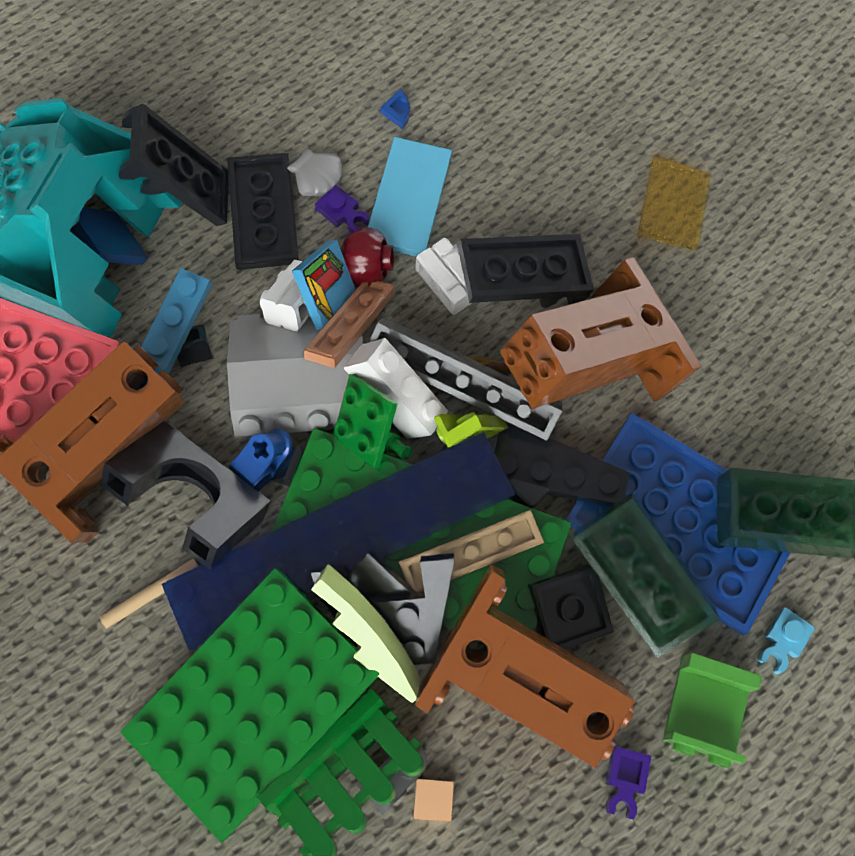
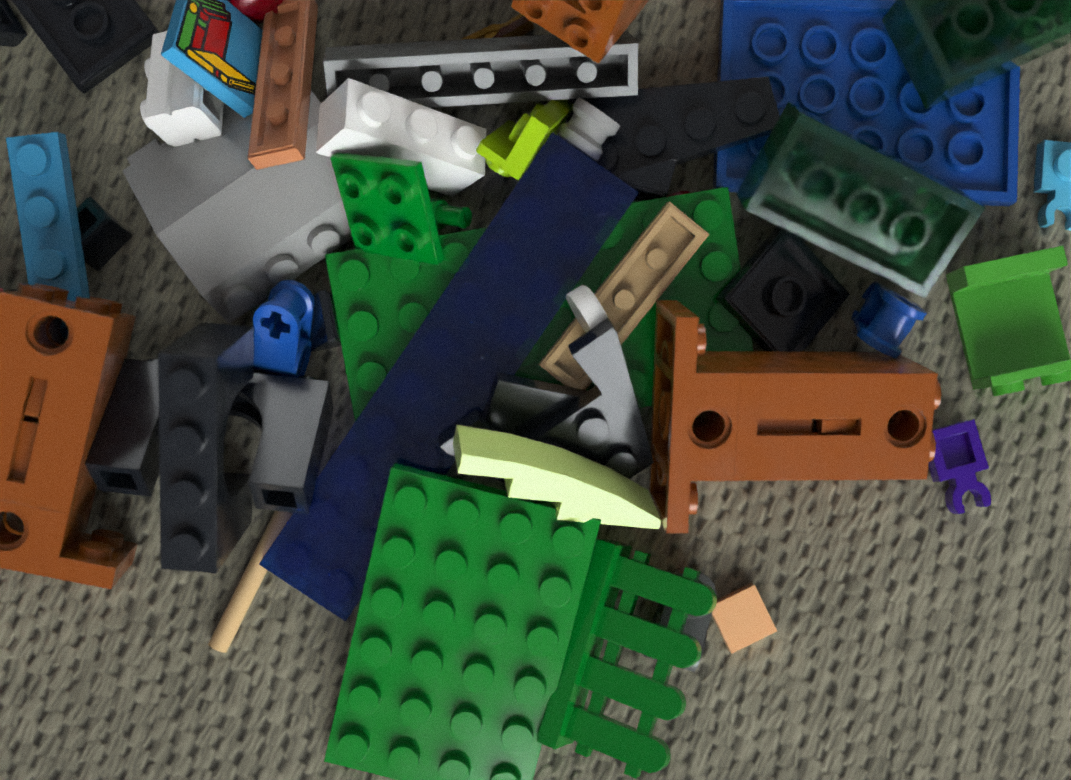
camera: 25 degrees left, 15 degrees up
none -> black arch [158,322,254,573]
none -> light grey wheel [555,97,620,161]
none -> white tile [566,285,608,333]
none -> blue piece [851,281,927,358]

